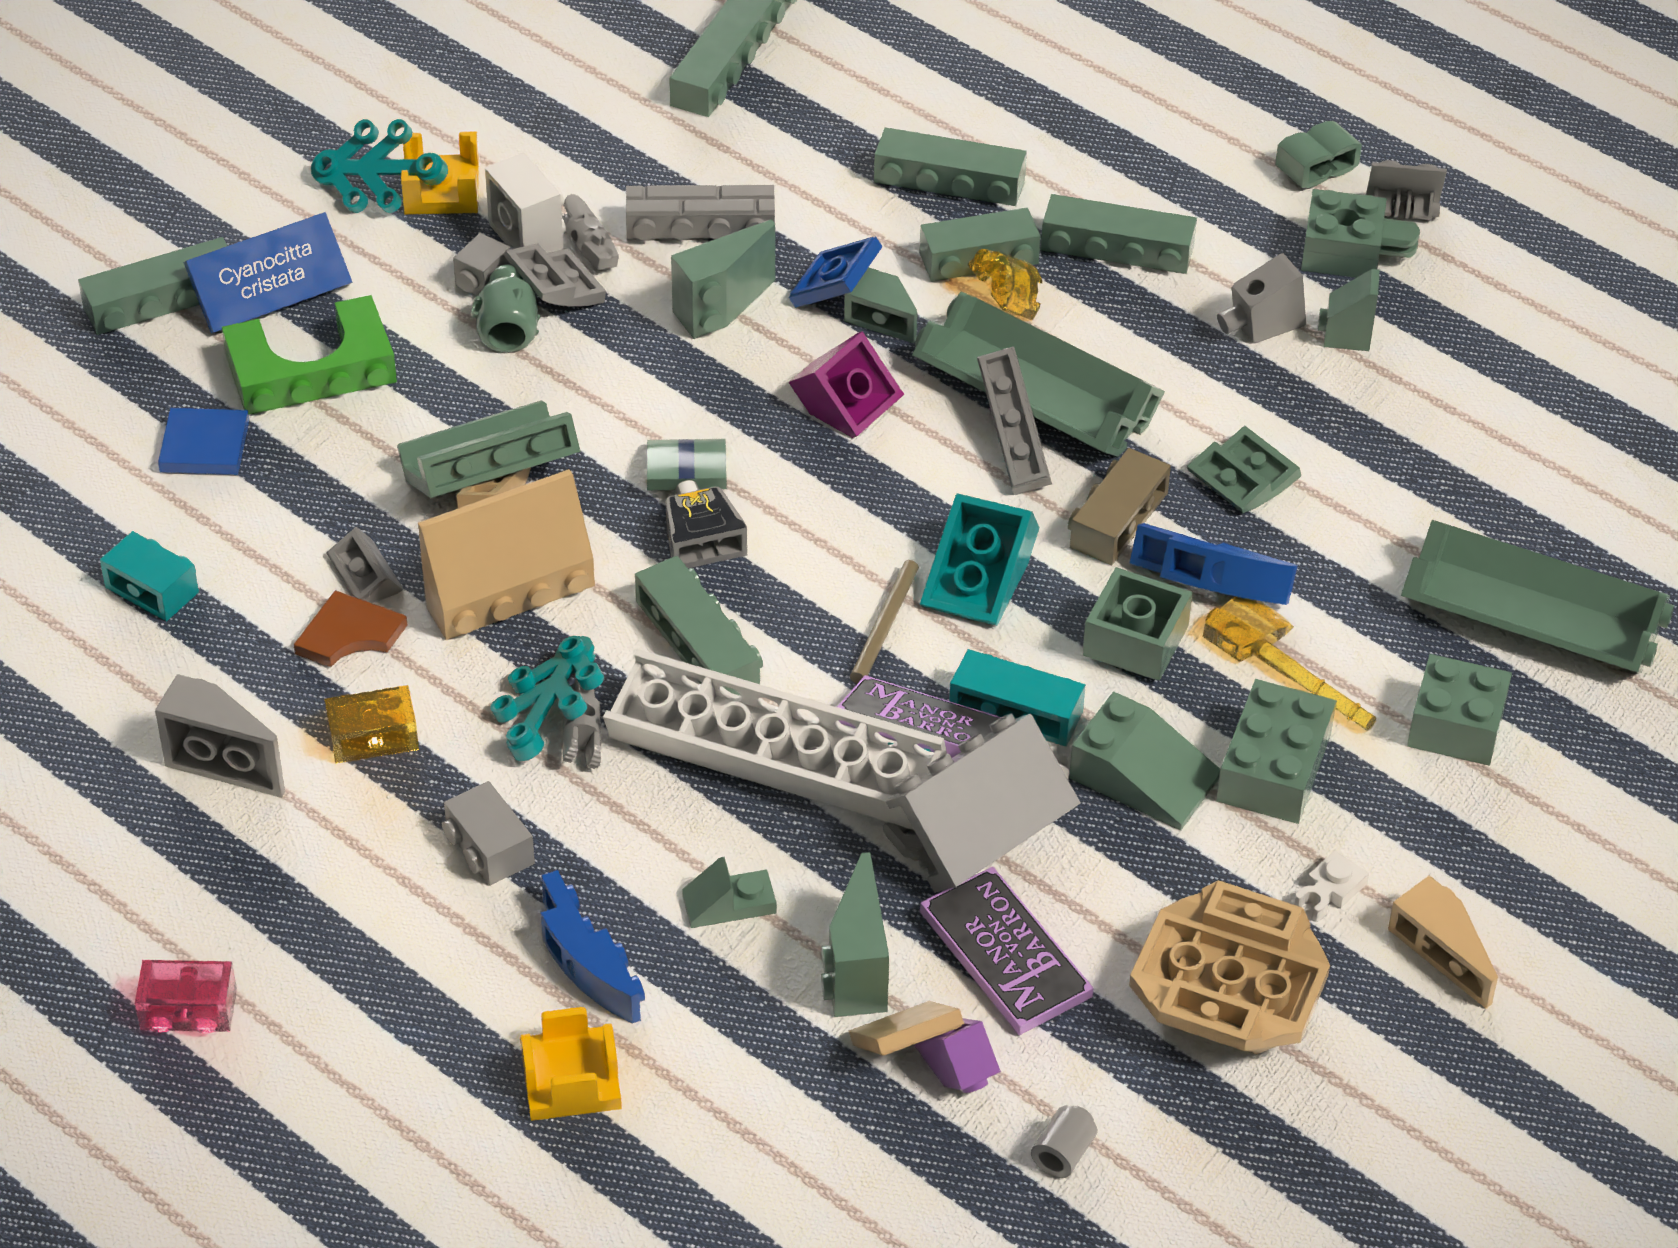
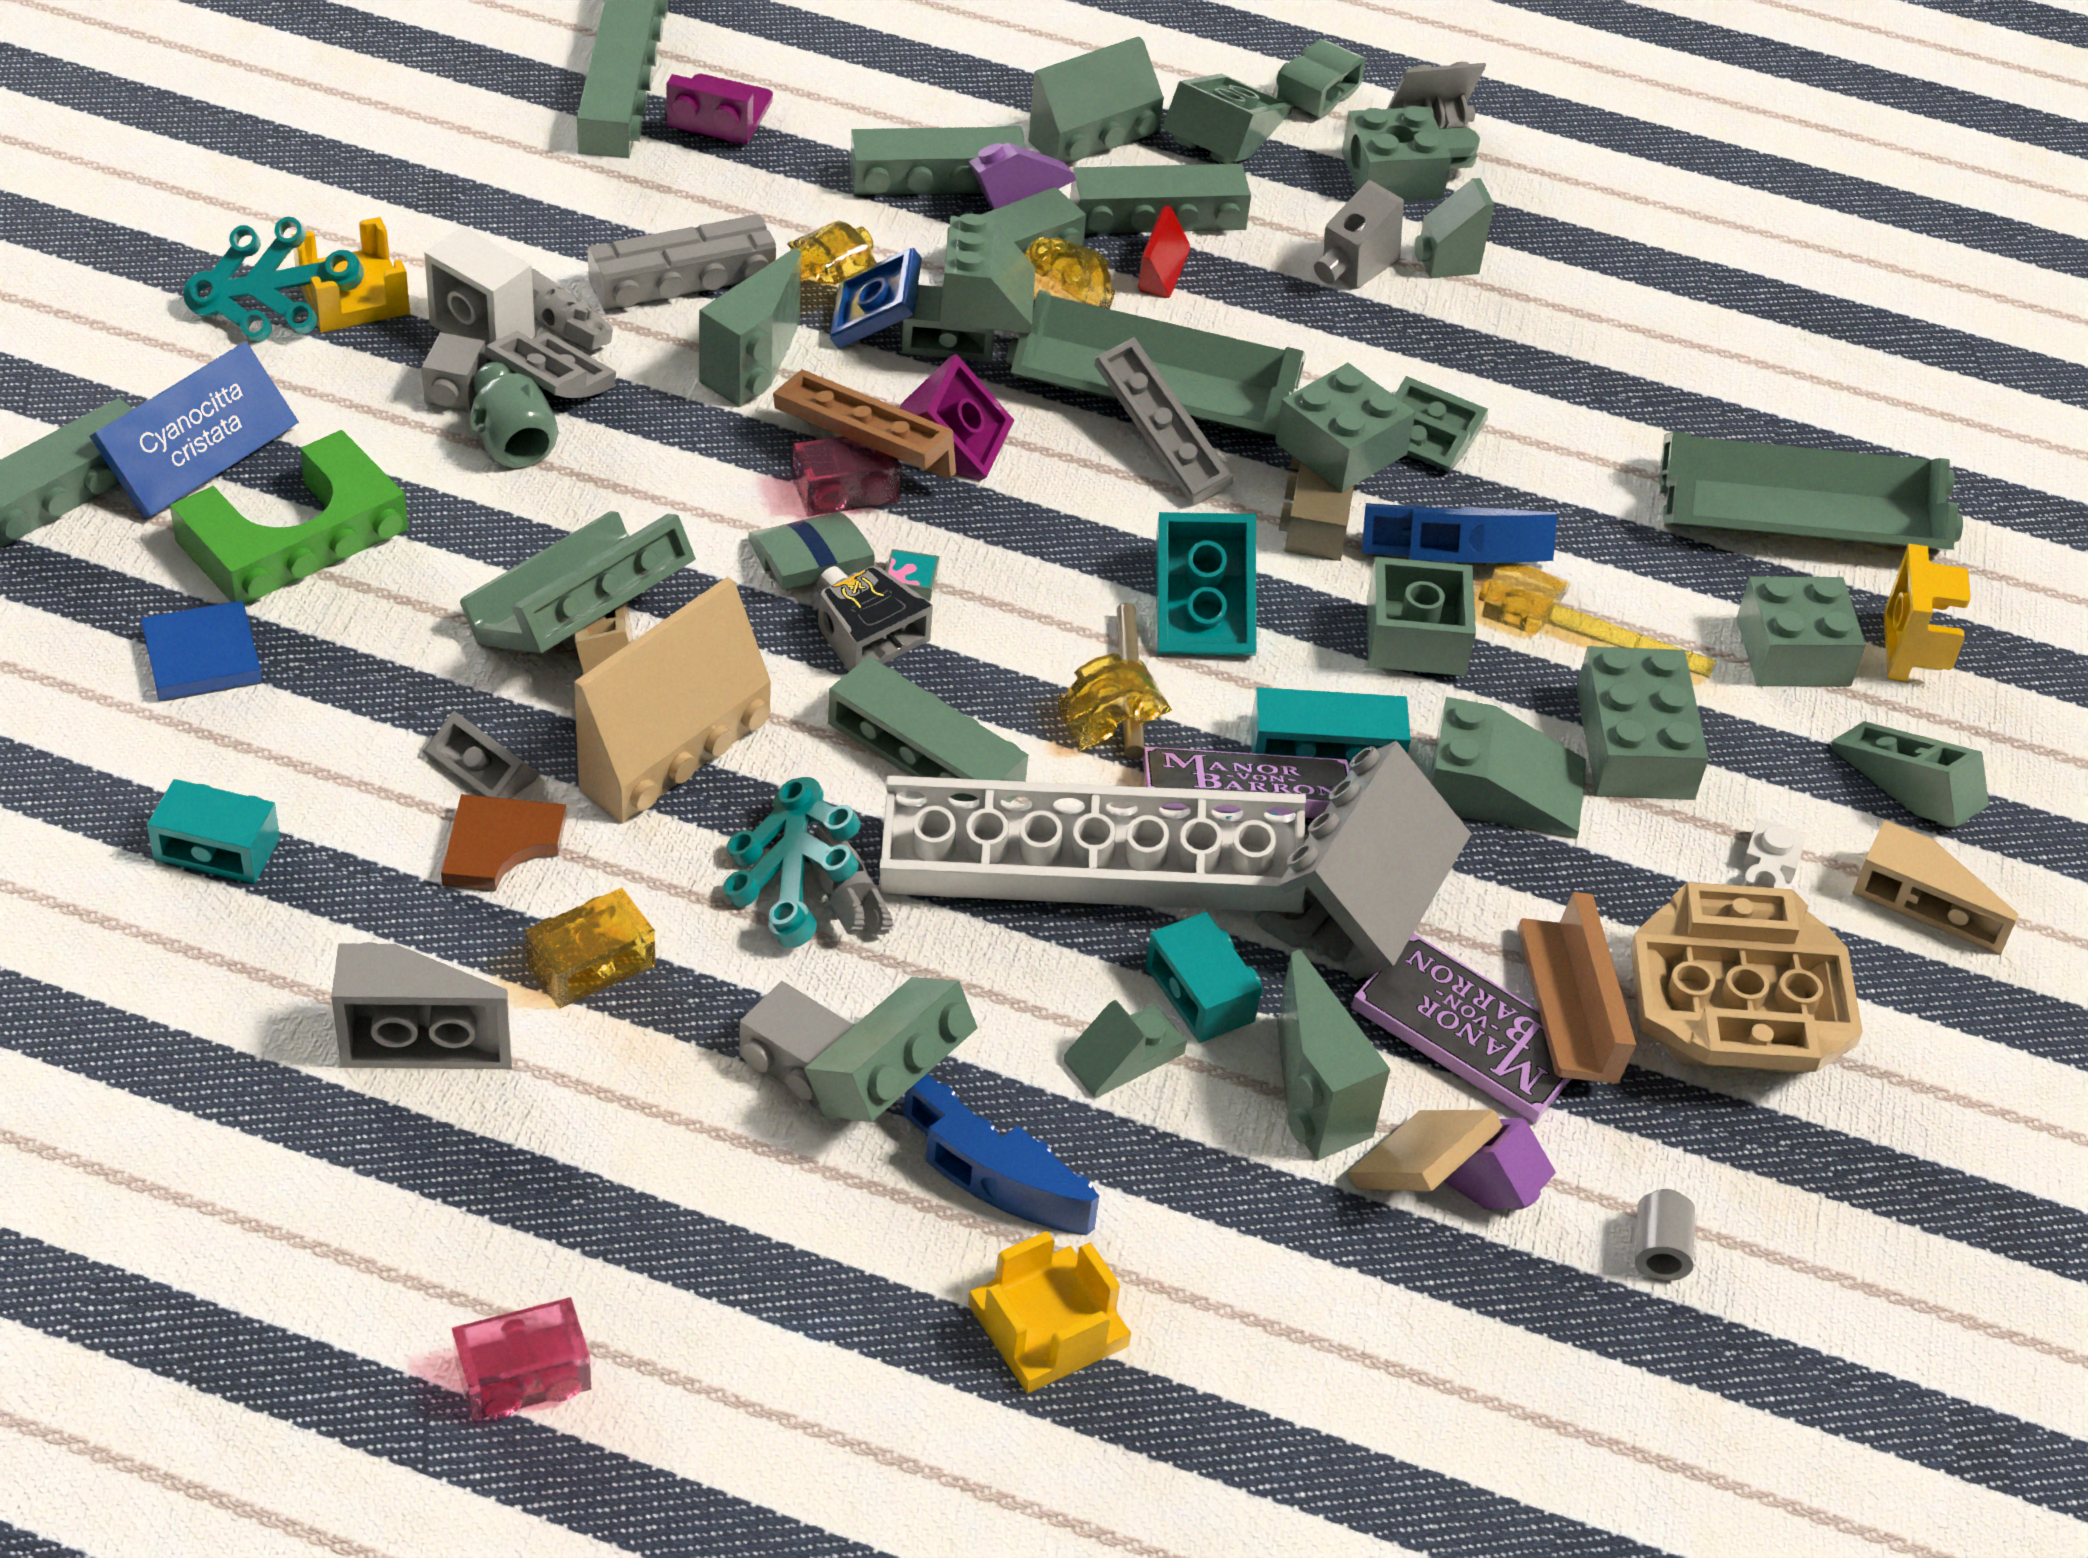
camera: 25 degrees left, 0 degrees up
none -> magenta bracket [666,73,773,145]
none -> medium nougat panel [773,369,956,479]
none -> clear yellow cylinder [787,220,877,285]
none -> clear pink brick [793,436,901,517]
none -> sand green brick [804,977,978,1122]
none -> tile [886,549,940,601]
none -> sand green slope [939,214,1035,334]
none -> medium lavender slope [969,142,1076,210]
none -> sand green slope [1028,36,1164,165]
none -> clear yellow cylinder [1058,653,1173,750]
none -> red slope [1138,206,1190,298]
none -> teal brick [1145,911,1263,1044]
none -> sand green slope [1162,73,1293,164]
none -> sand green brick [1275,362,1416,493]
none -> medium nougat panel [1517,892,1636,1084]
none -> sand green slope [1831,721,1989,827]
none -> yellow panel [1883,544,1971,682]

